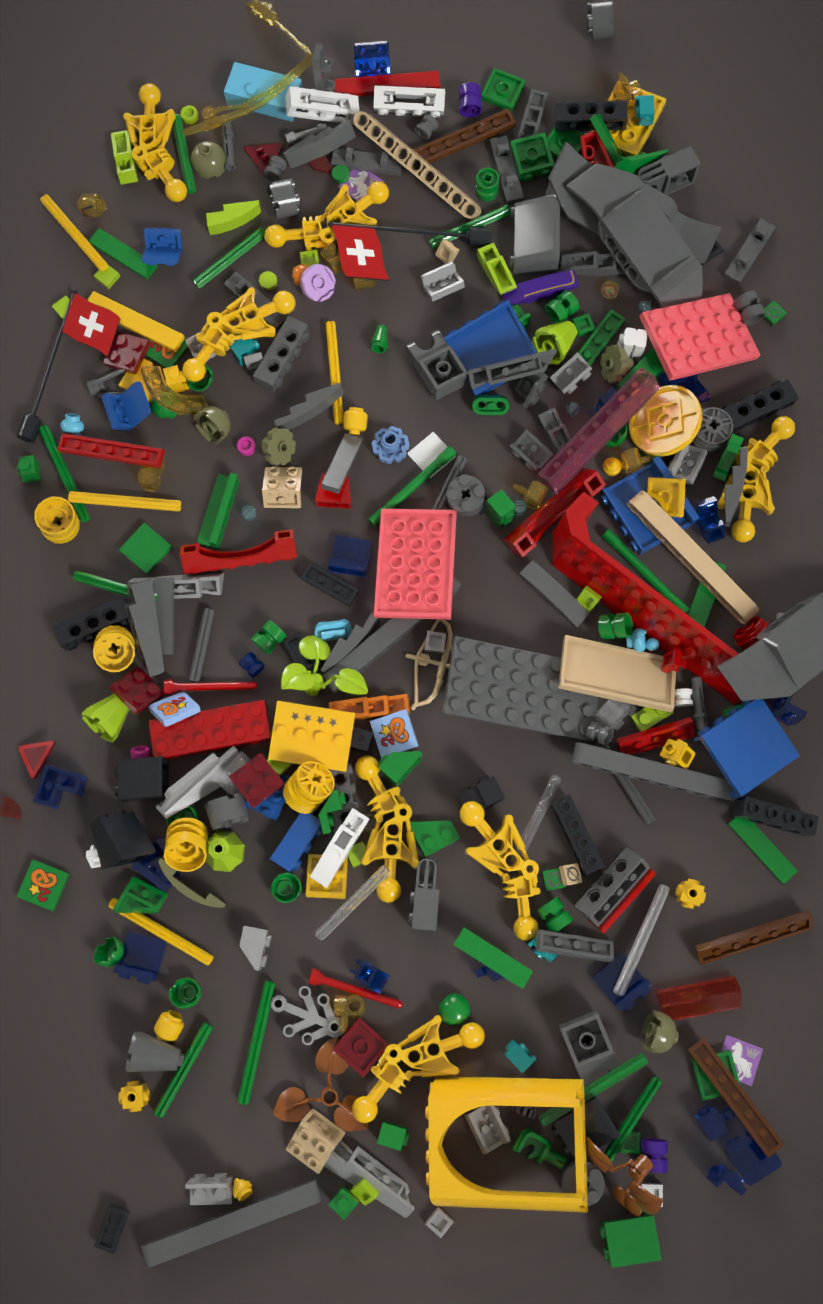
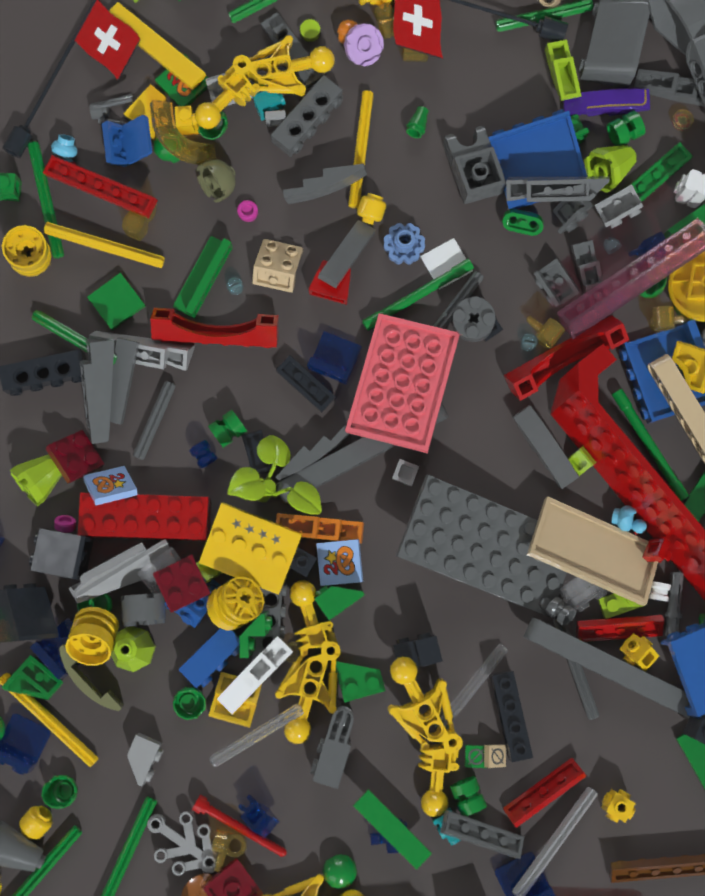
camera: 10 degrees right, 5 degrees up
lime tile [52,296,70,320] -> none
yellow wheel [93,625,135,672] -> none
dark red plate [103,332,151,375] -> none
red piece [164,679,258,695] -> none
olive plant [261,428,296,465] -> none
lime tile [299,249,319,266] -> none
medium azure piece [315,619,352,641] -> none
lime tile [348,841,366,868] -> none
tan piece [405,619,453,710] -> none
light grey bracket [421,262,465,302] -> none
tan tile [435,239,460,264] -> none
green brick [485,489,516,529] -> none
green tile [571,313,595,337] -> none
dark grey brick [575,847,650,927] -> none
green wheel [598,612,633,640] -> none
olive plant [600,345,633,383] -> none
yellow plate [603,457,622,476] -> none

